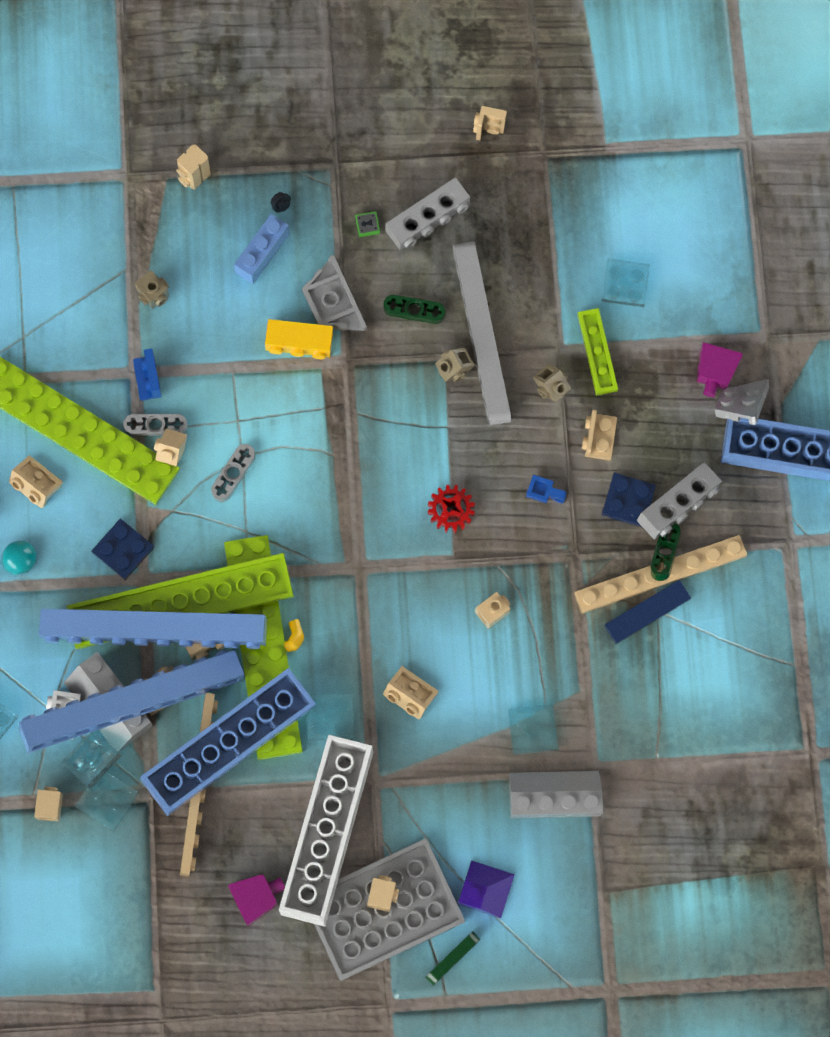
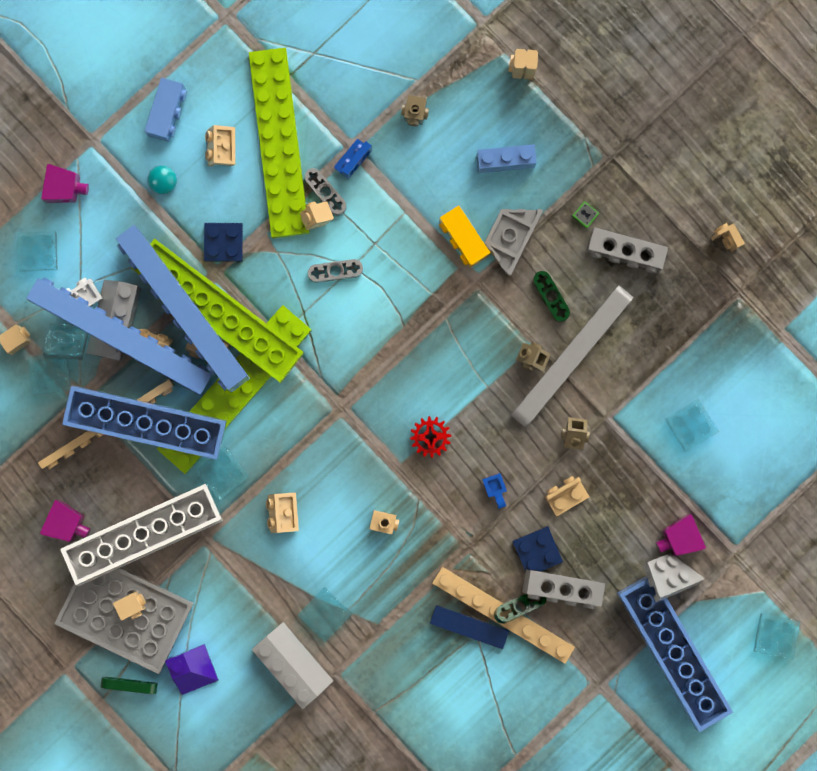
camera: 55 degrees right, 10 degrees up
black plate [270,192,291,213] -> none
yellow arm [284,619,304,652] -> none
lime plate [577,308,618,396] -> none

